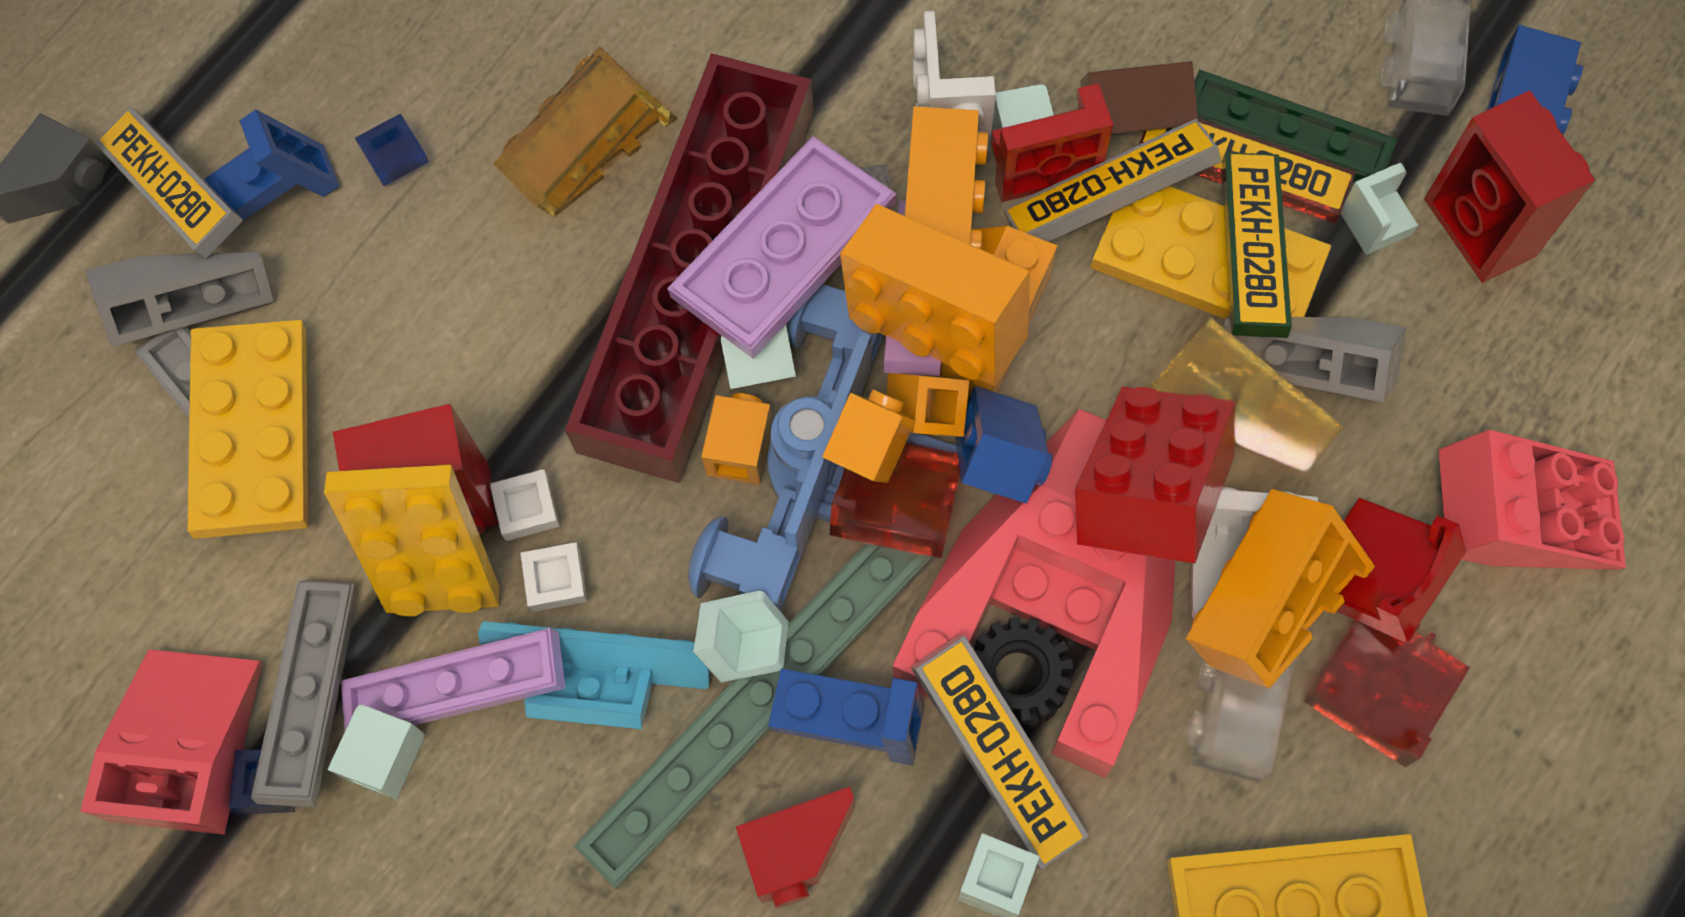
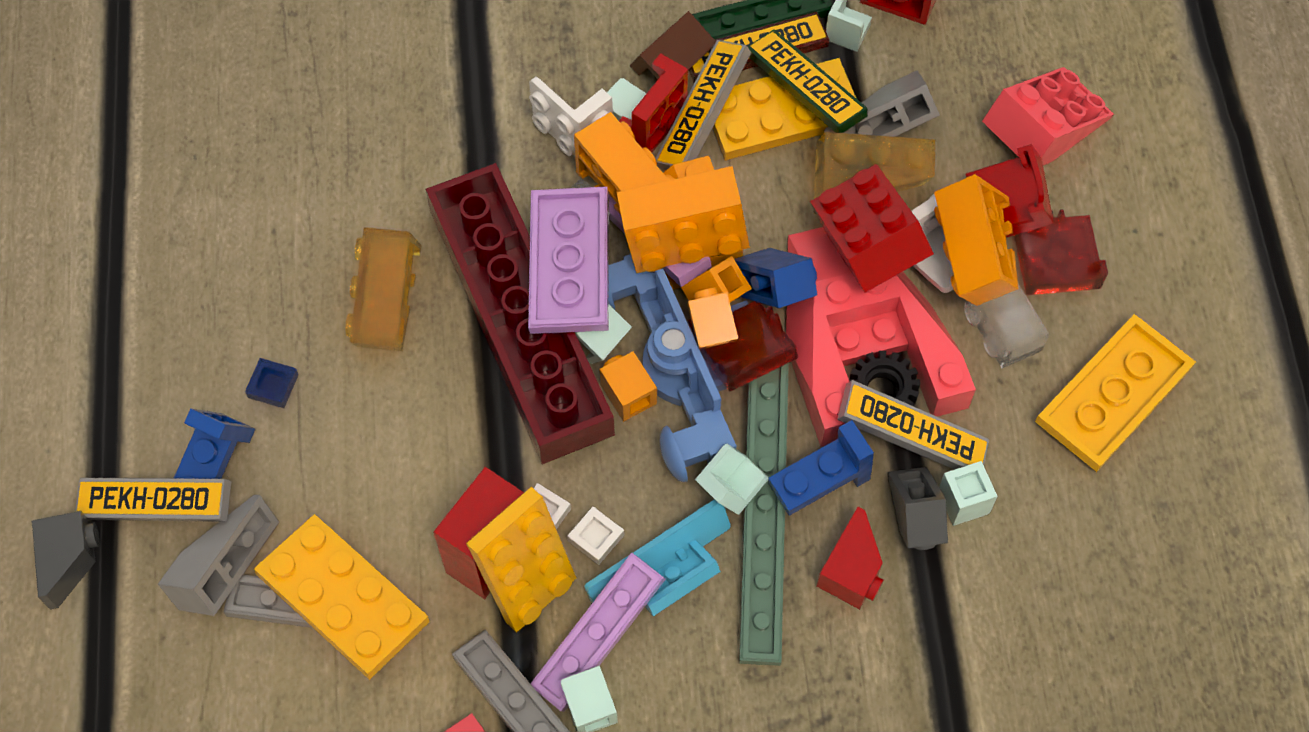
camera: 45 degrees left, 5 degrees down
none -> dark grey slope [888,467,948,550]

